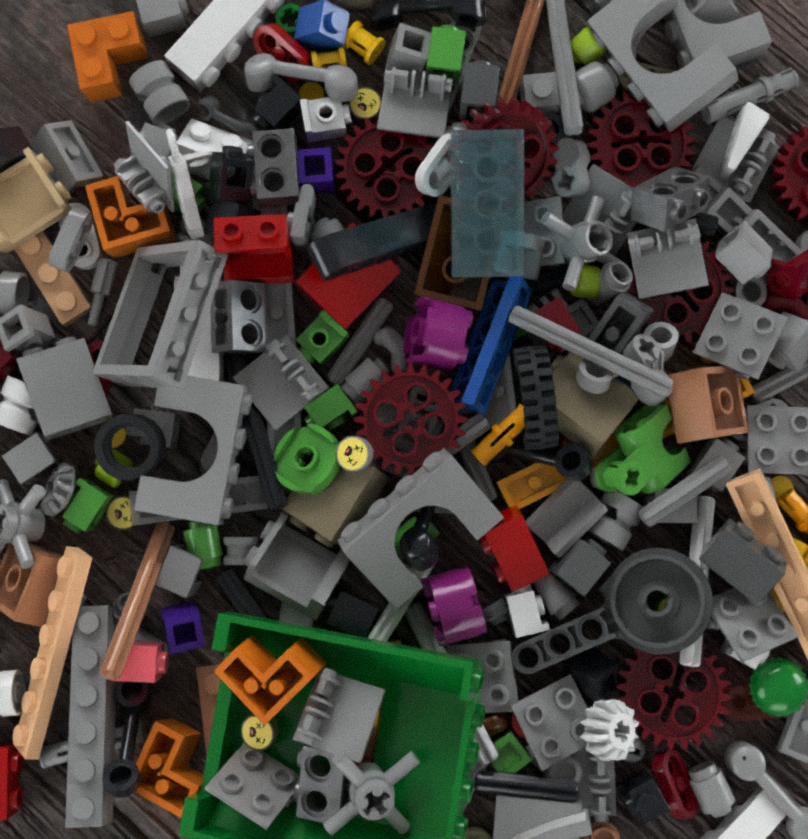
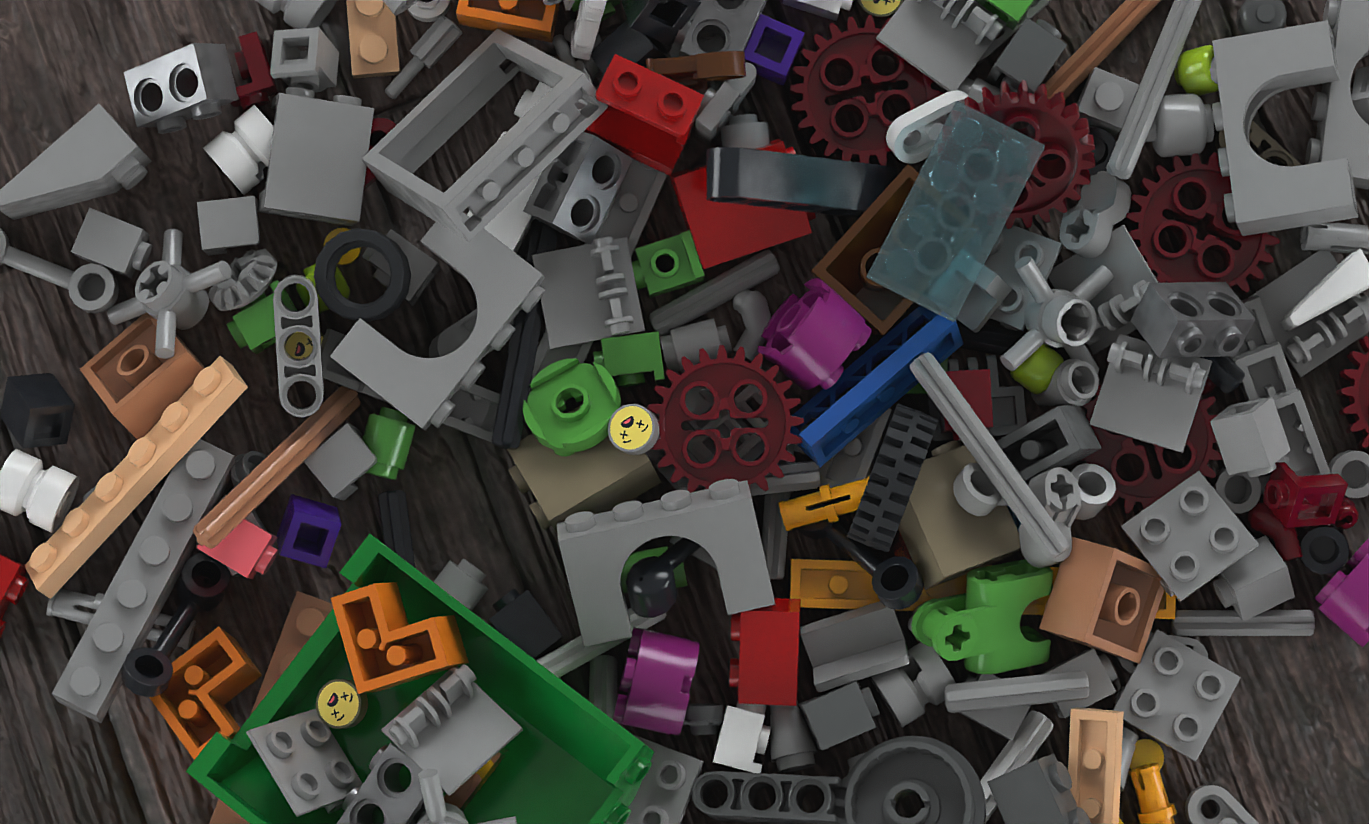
camera: 20 degrees right, 0 degrees up
light grey wheel [223,537,258,565] -> none
light grey panel [243,513,350,620] -> none
none -> light grey beam [273,275,324,417]
none -> reddish brown piece [646,51,746,95]

